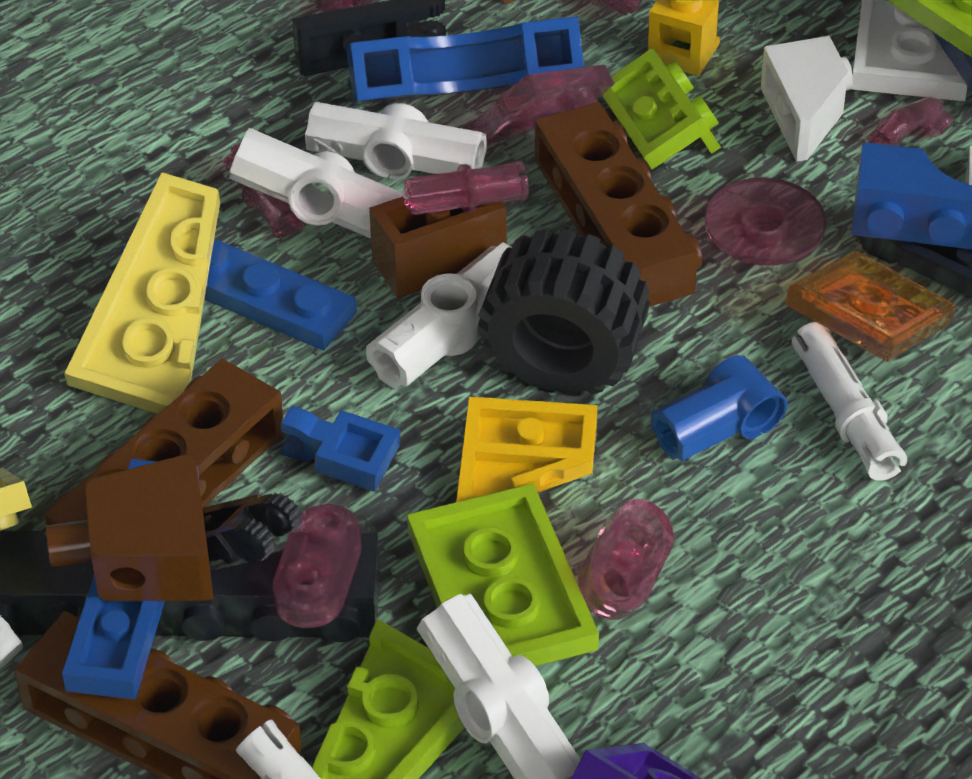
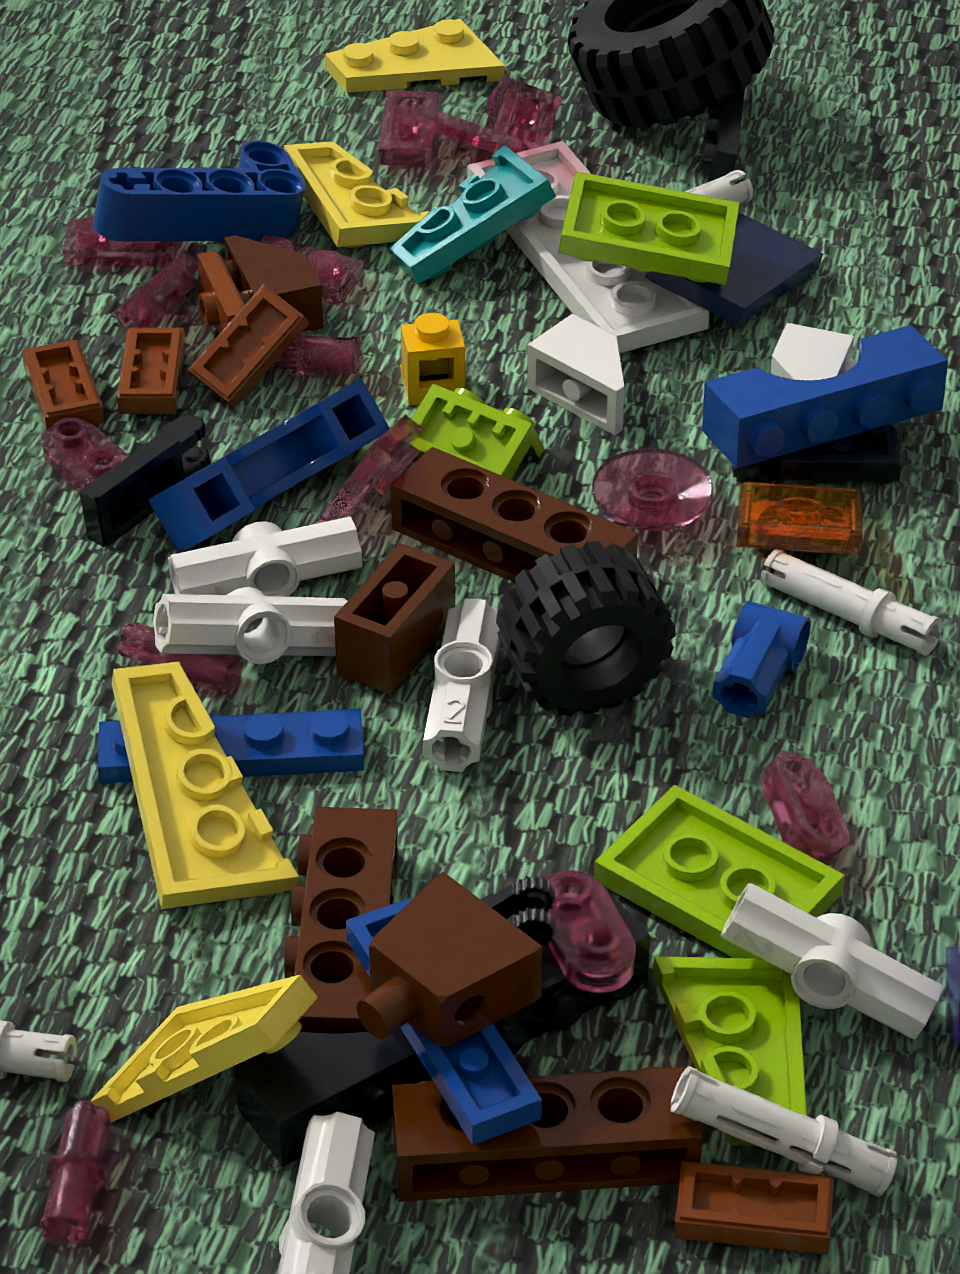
camera: 35 degrees left, 5 degrees down
blue plate [281,405,400,492] -> none
clear pink axle [403,161,529,214] -> none
yellow wing [456,397,598,502] -> none
clear pink arm [868,96,953,146] -> none

